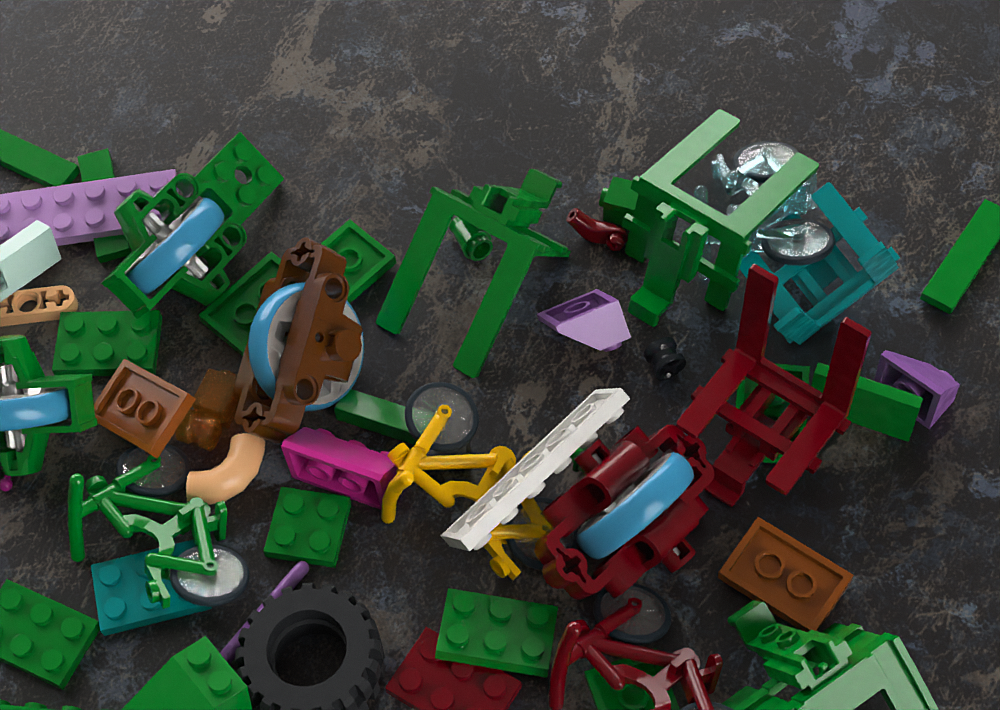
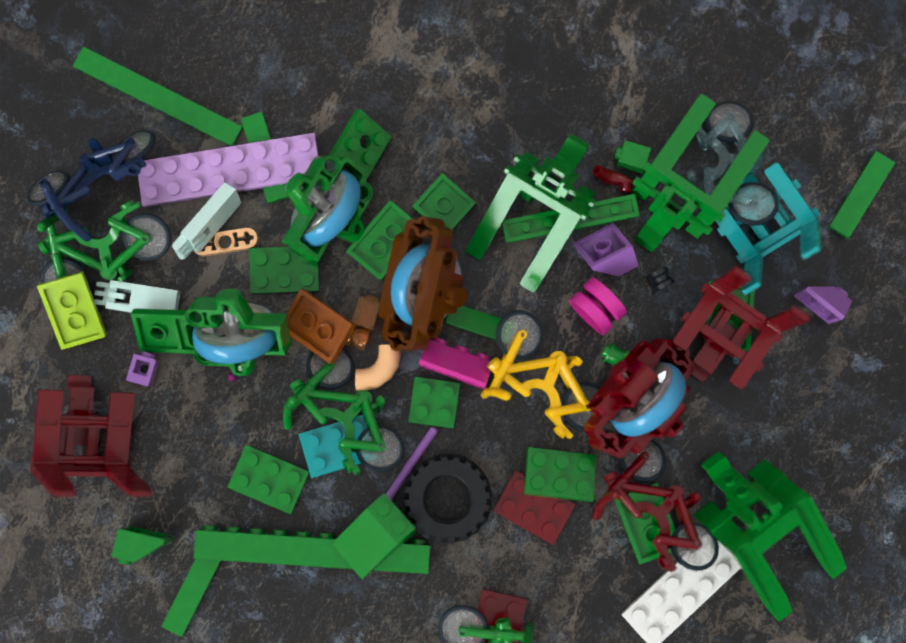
camera: 10 degrees left, 25 degrees up
white plate [440,388,630,551] -> none
dark orange plate [718,517,854,632] -> none
green tile [811,363,923,442] -> none
none -> green plate [502,194,640,244]
none -> dark pink wheel [568,277,627,336]

